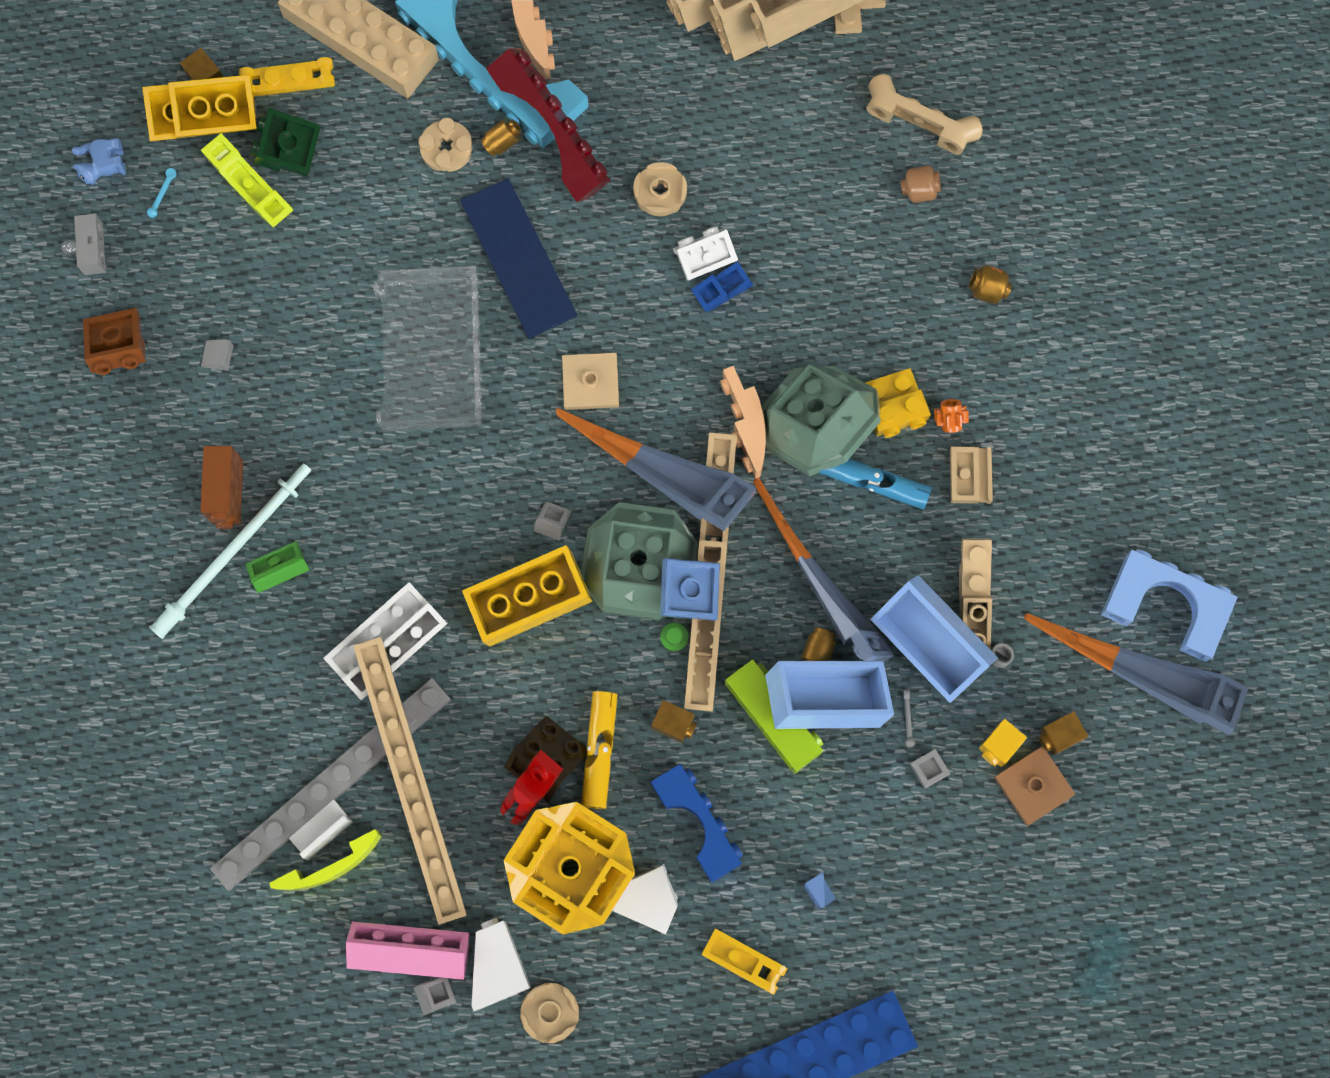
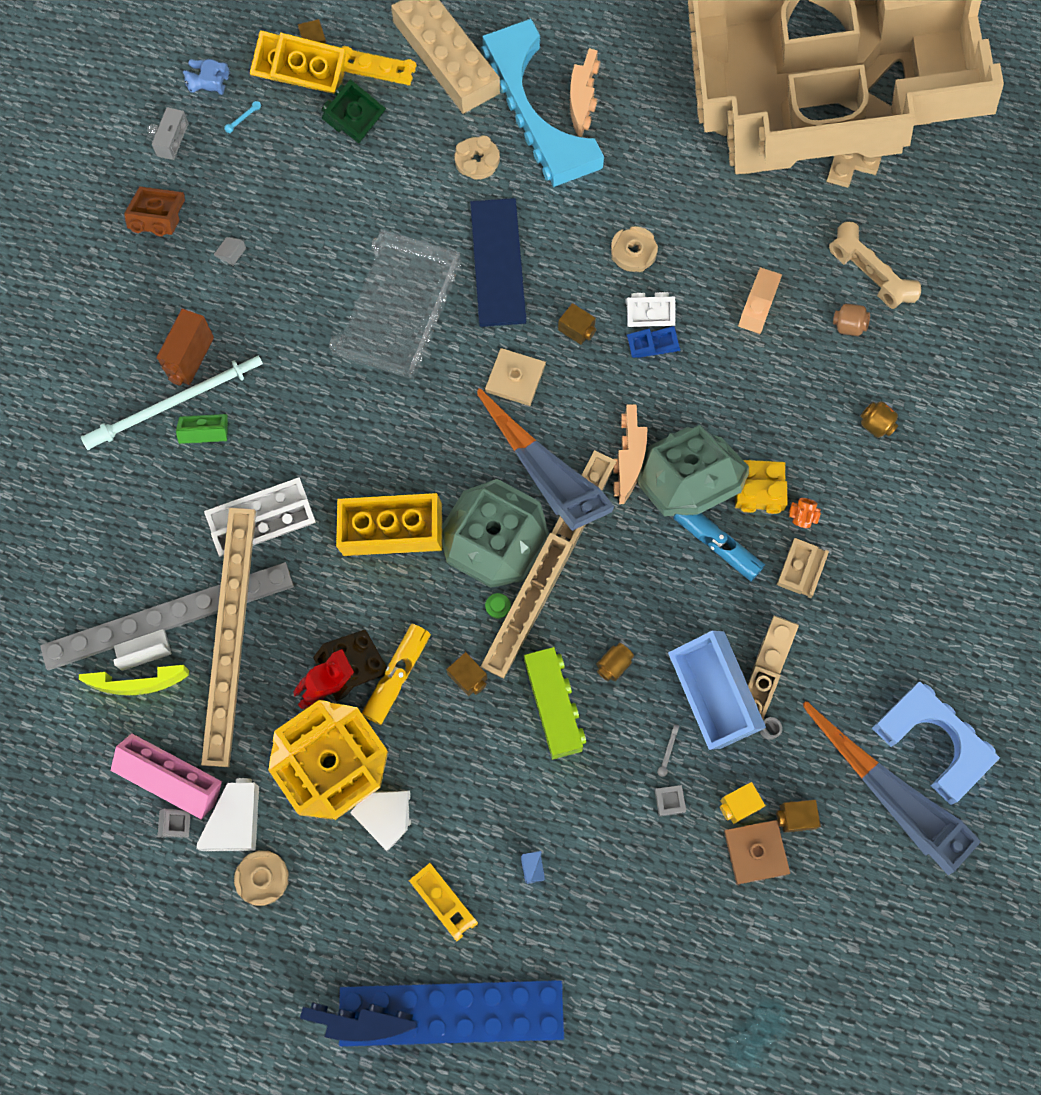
camera: 20 degrees right, 5 degrees down
neon yellow slope [201,133,293,228] -> none
pearl gold brick [481,118,522,156] -> none
dark red arch [486,48,610,202] -> none
light grey slope [534,501,571,541] -> none
blue arch [651,764,743,883] -> none
medium blue tile [660,558,720,621] -> none
sand blue plate [753,478,894,662] -> none
light blue piece [765,661,894,729] -> none
none -> pearl gold brick [558,303,596,345]
none -> light nougat slope [738,267,782,334]

